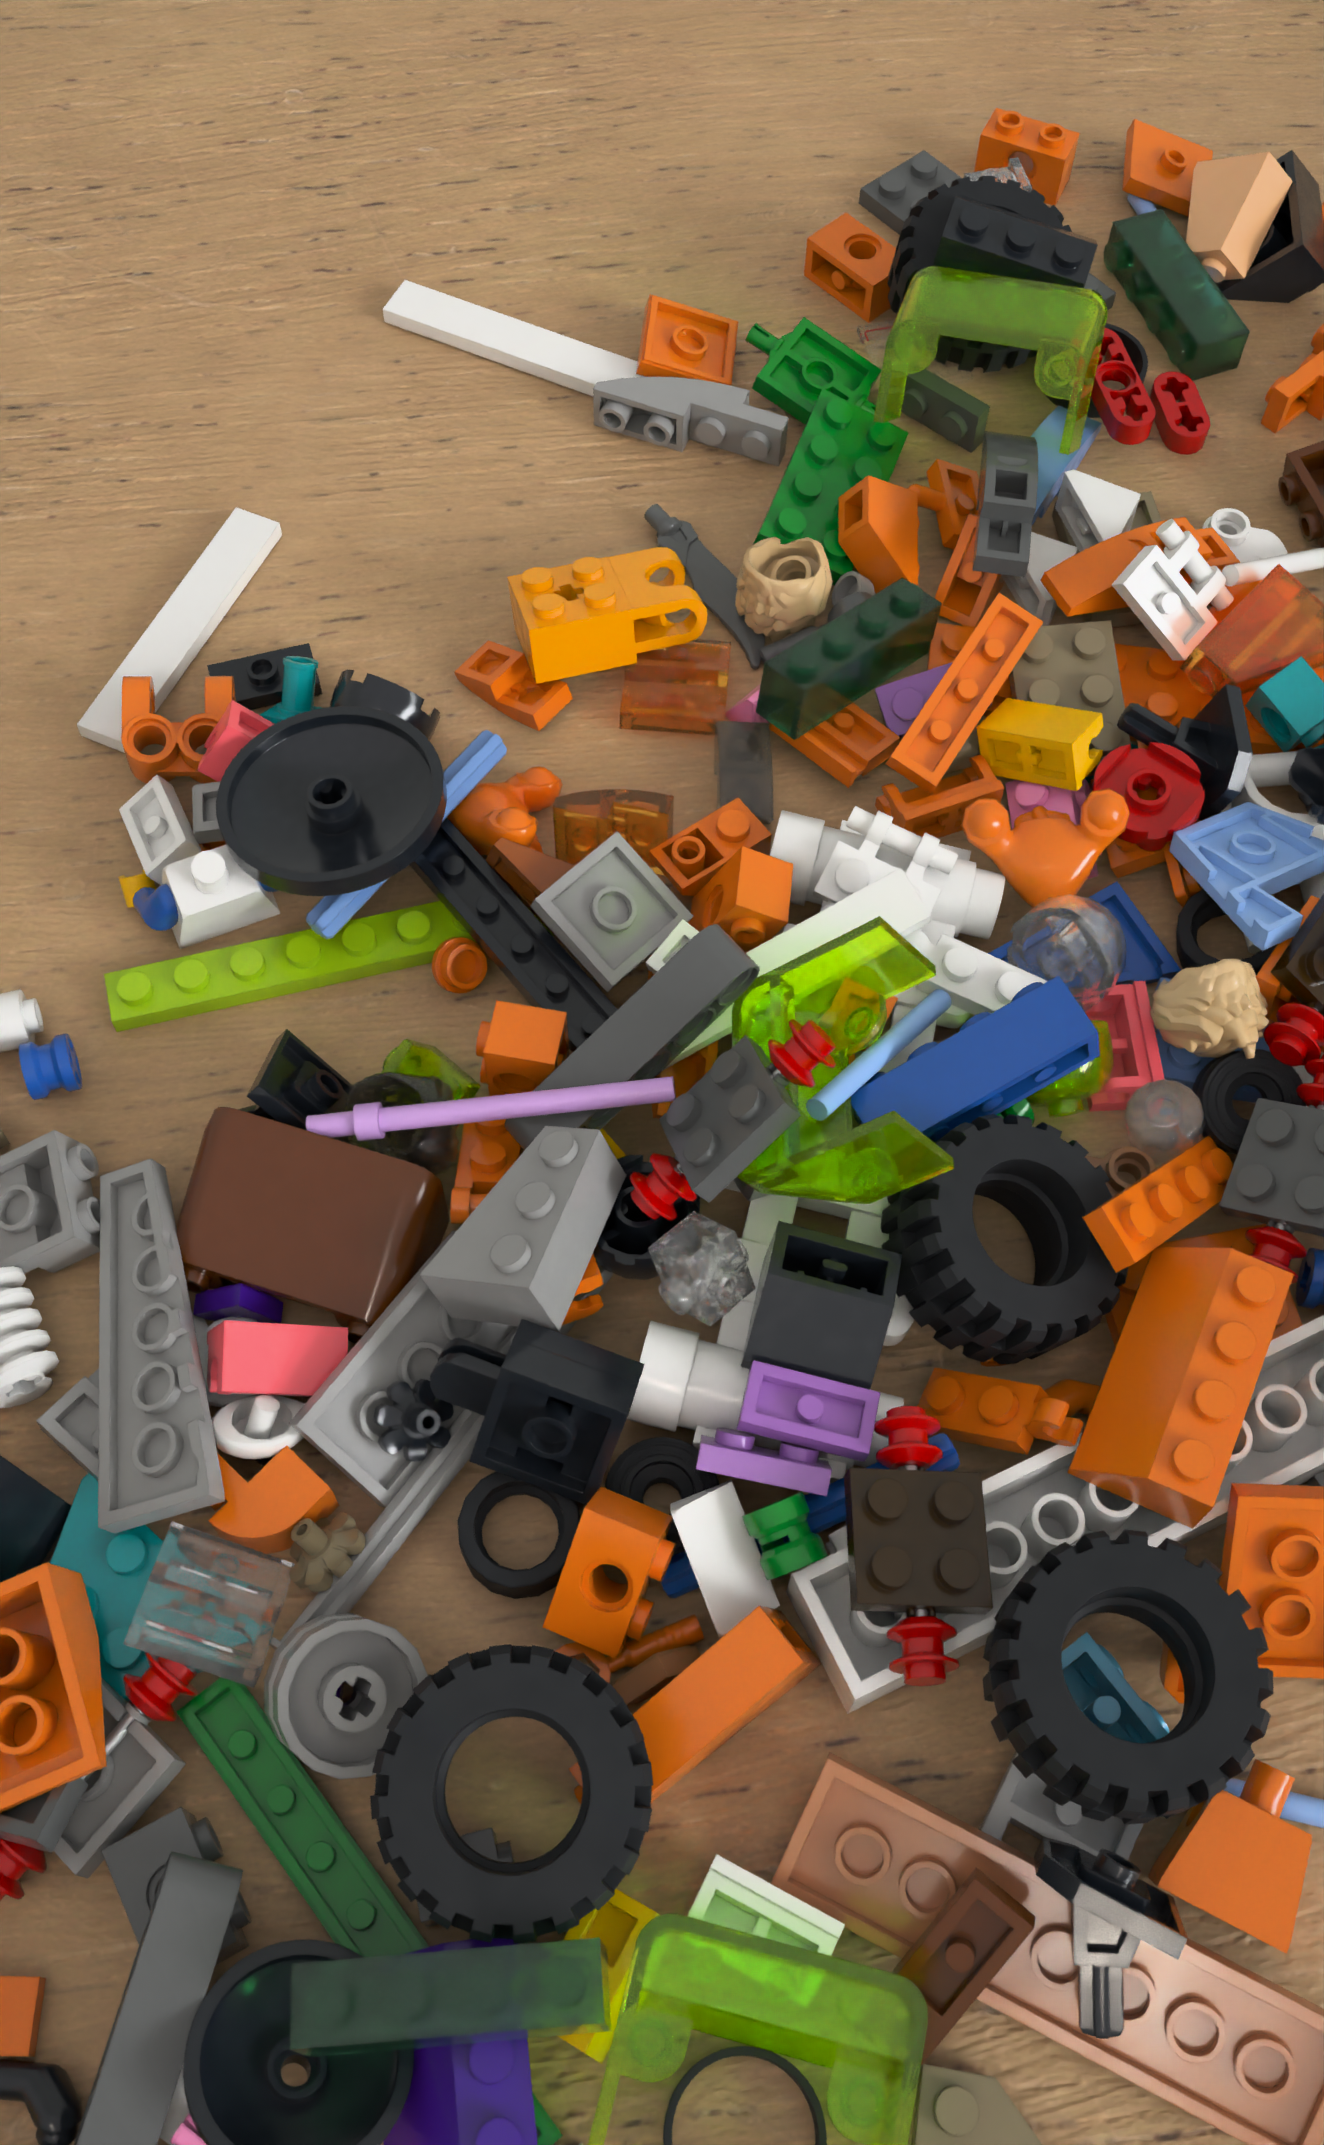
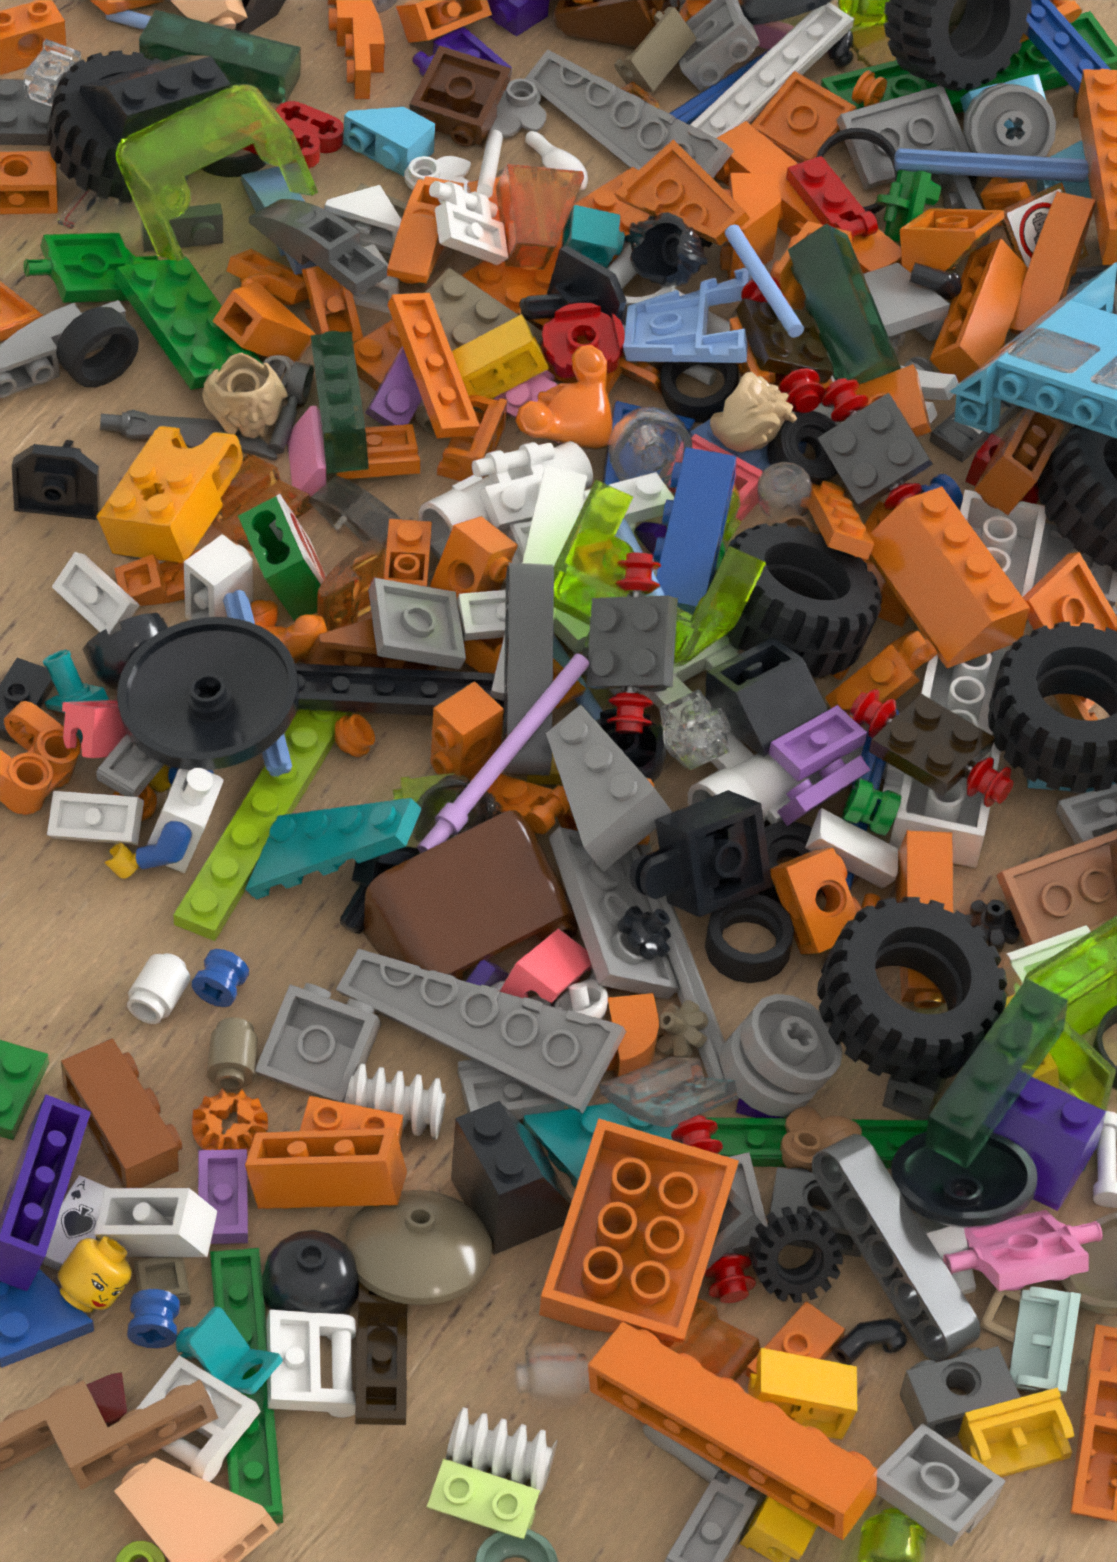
camera: 55 degrees left, 10 degrees down
none -> black piece [11,440,101,520]
none -> white plate [52,552,139,636]
none -> black tyre [56,306,139,387]
none -> white brick [184,534,253,620]
none -> green piece [238,494,338,622]
none -> teal wing [245,798,422,900]
none -> medium azure slope [344,107,435,177]
none -> black tyre [748,1206,843,1303]
none -> medium nougat plate [780,1106,862,1173]
none -> black plant [966,899,1020,950]

